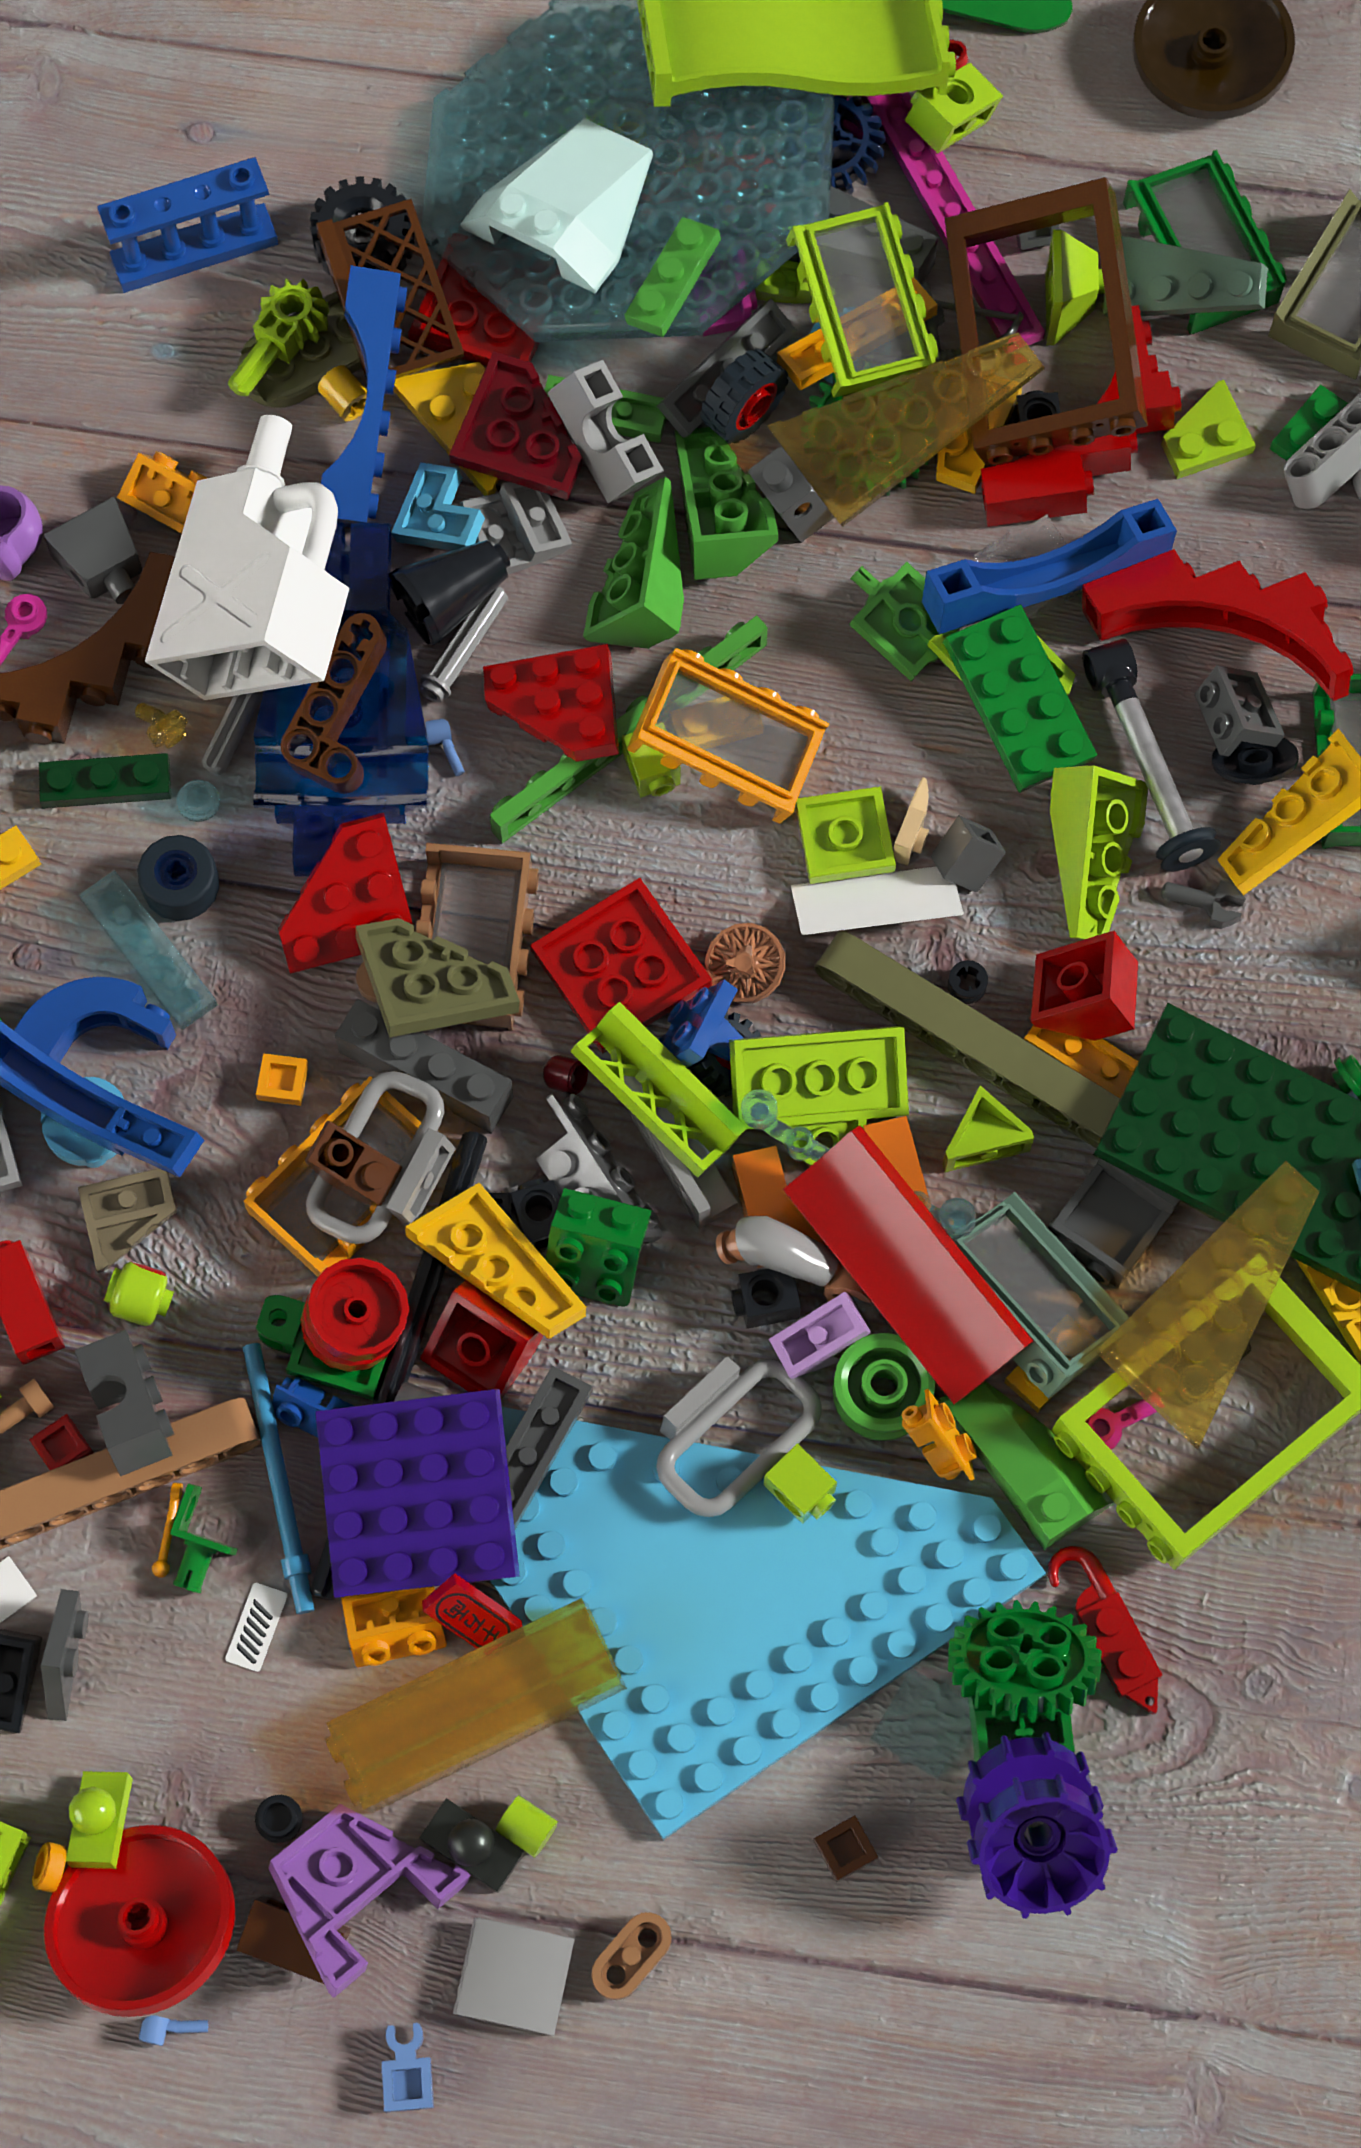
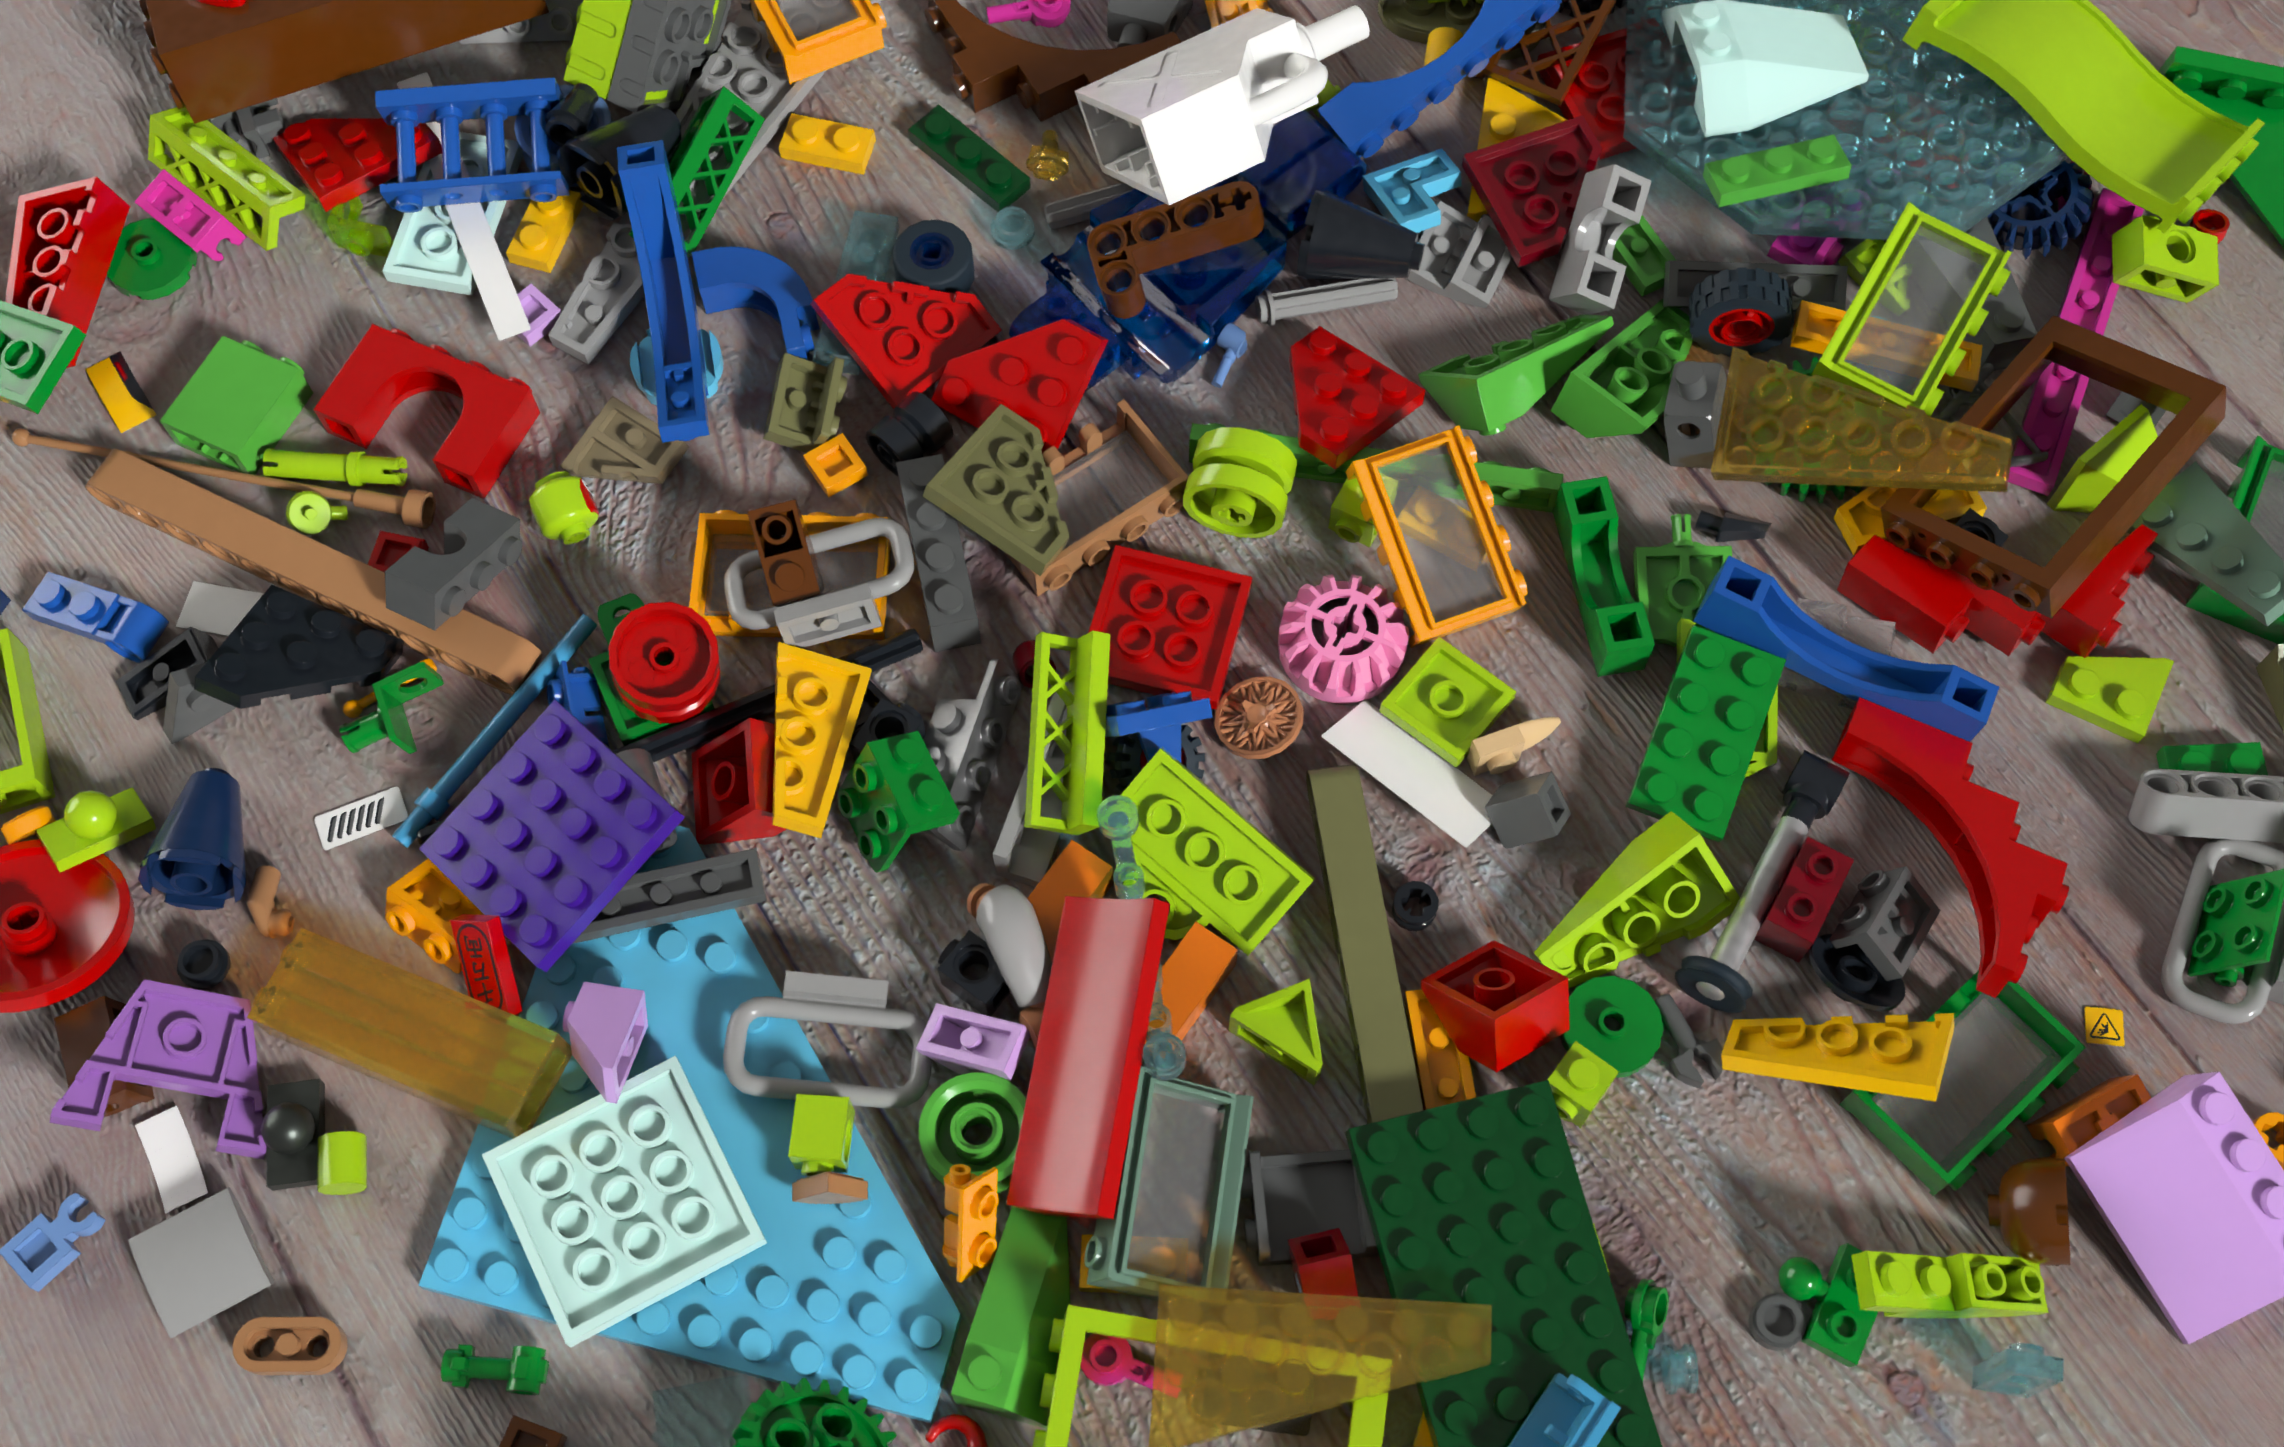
camera: 50 degrees right, 5 degrees down
none -> white sticker [135,1105,208,1214]
none -> dark blue cone [138,768,246,910]
none -> black plate [194,584,404,709]
none -> medium nougat arm [246,865,294,939]
none -> green bar [441,1344,549,1395]
none -> light aqua plate [482,1055,767,1348]
none -> lavender slope [563,982,648,1104]
none -> olive bracket [763,352,847,453]
none -> medium nougat tile [792,1171,868,1204]
none -> red plate [810,273,1002,409]
none -> black wheel [865,391,954,477]
none -> lime wheel [1183,427,1297,538]
none -> bright pink gear [1278,574,1409,704]
none -> dark red brick [1288,1228,1360,1322]
none -> lime brick [1547,1041,1619,1128]
none -> green arch [1552,476,1655,677]
none -> green plate [1560,976,1664,1078]
none -> black bar [1695,510,1771,542]
none -> dark red brick [1754,837,1854,963]

